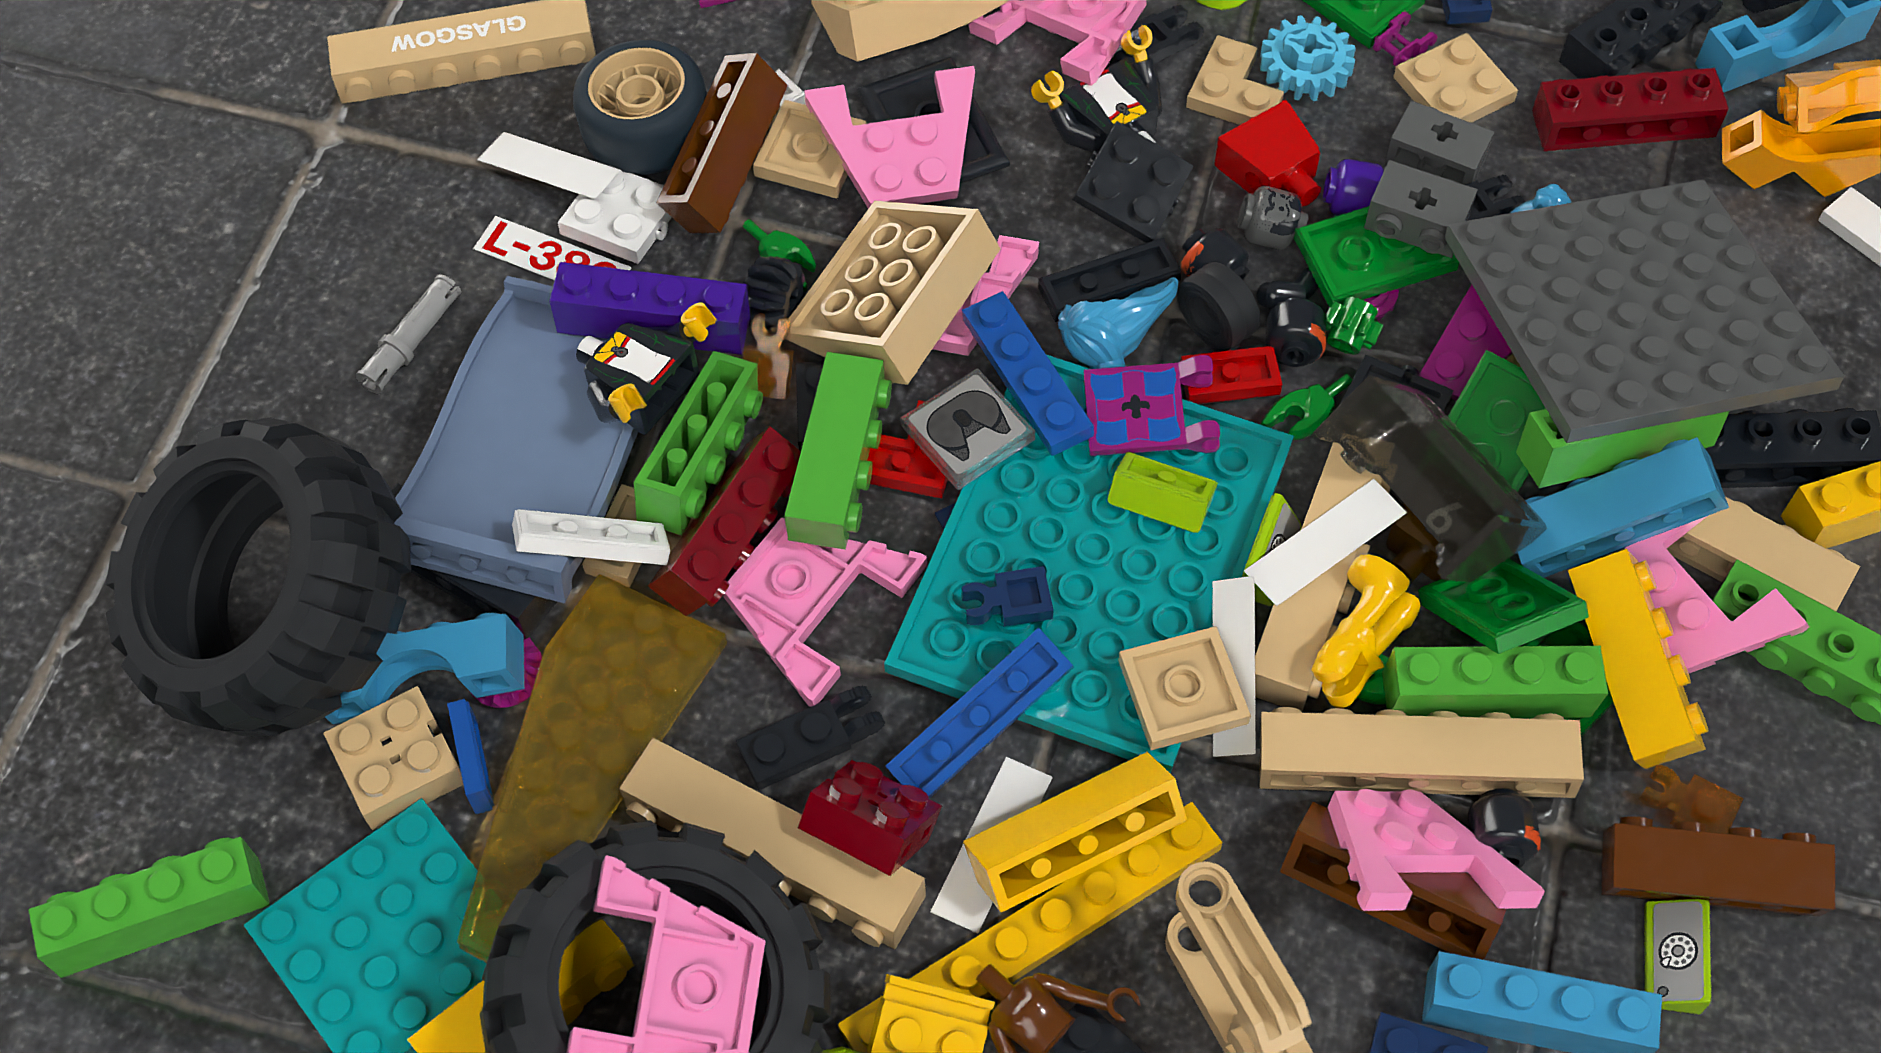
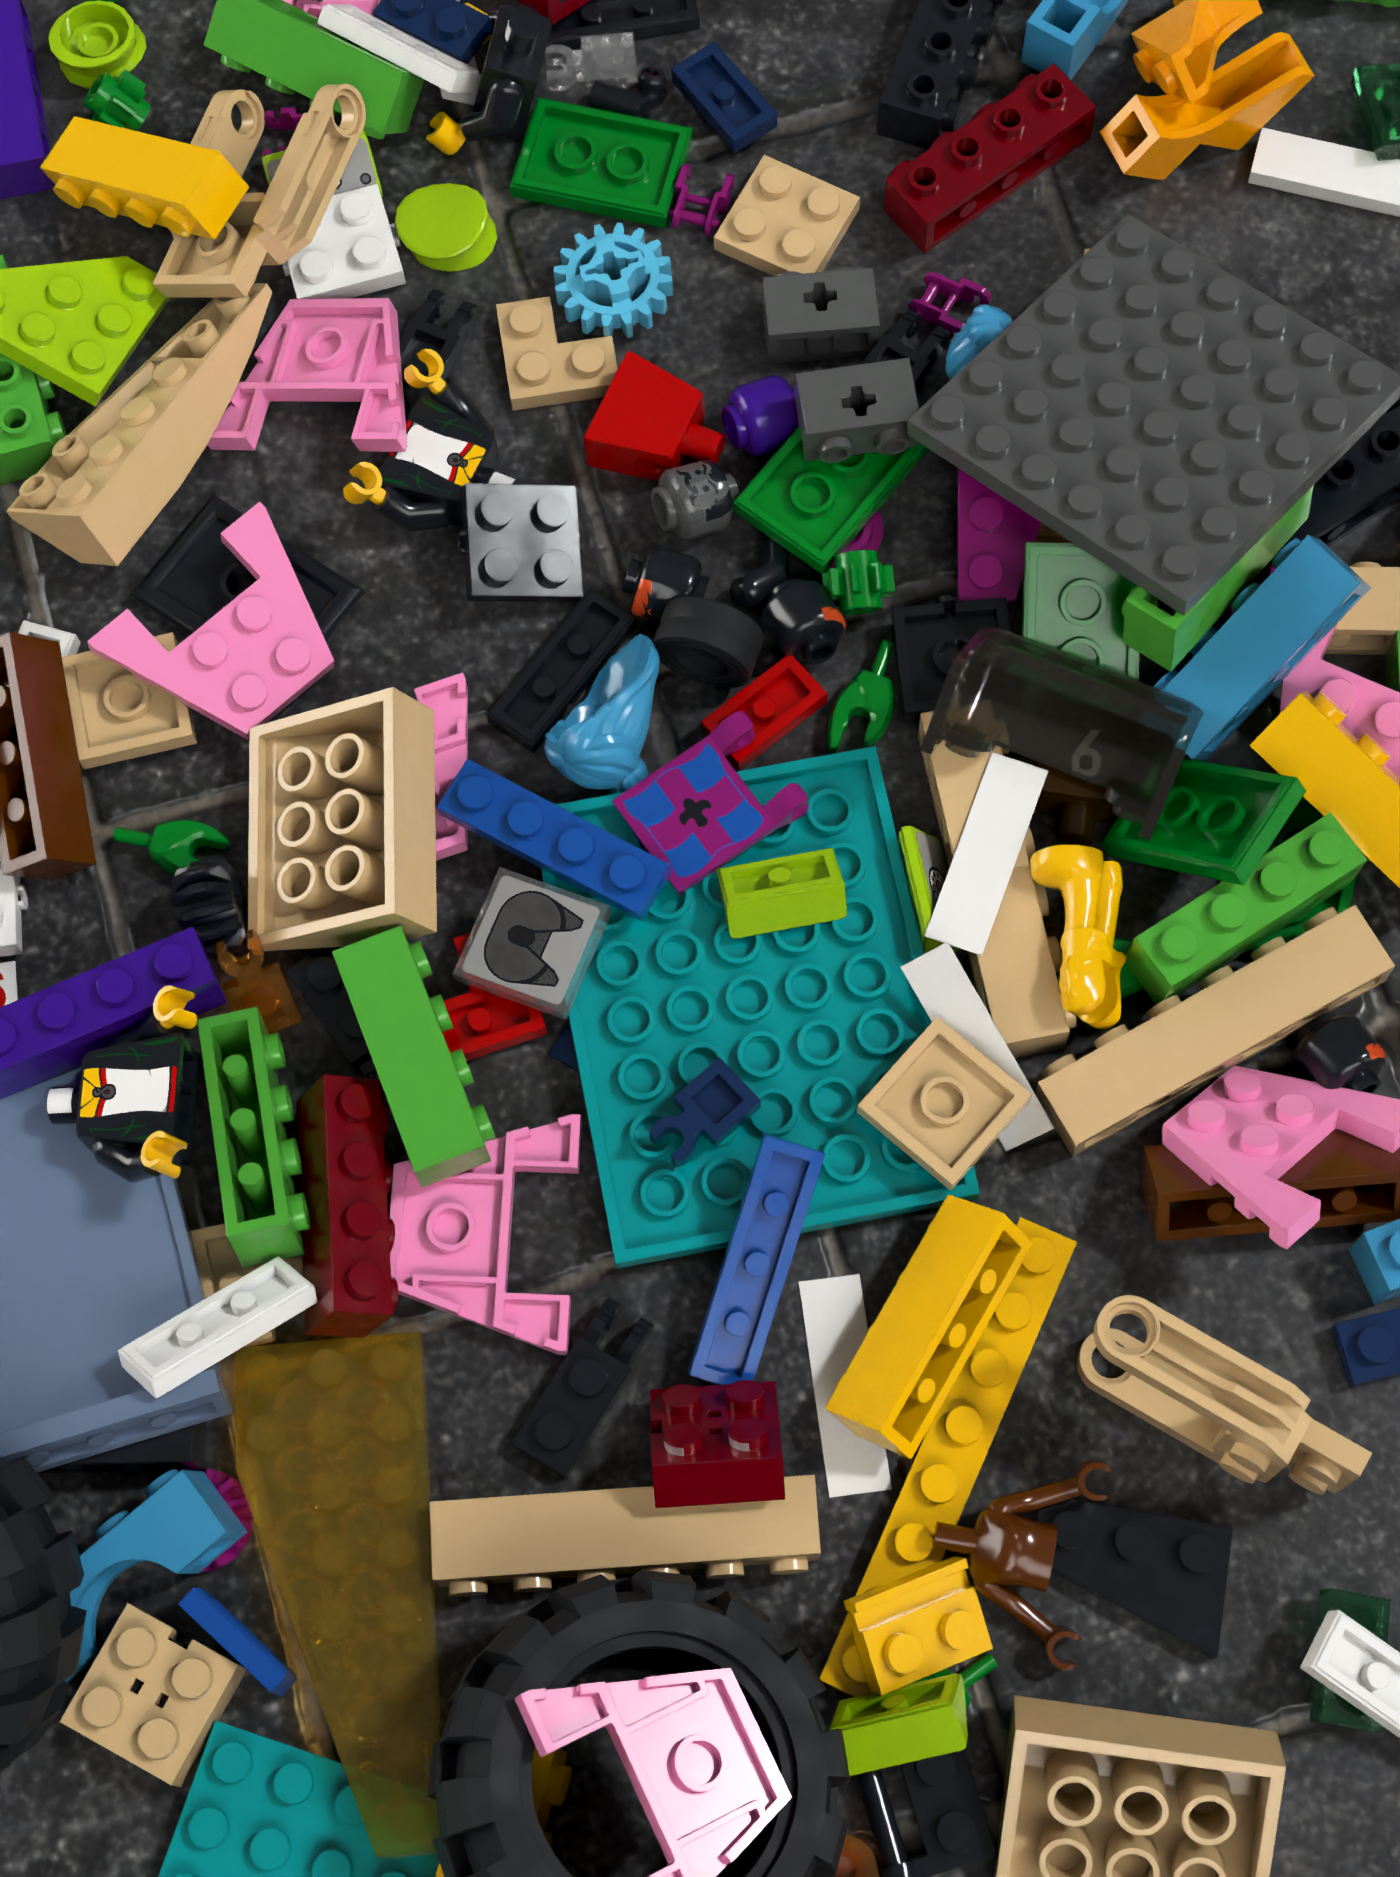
camera: 30 degrees left, 10 degrees up
none -> magenta piece [908,272,992,340]

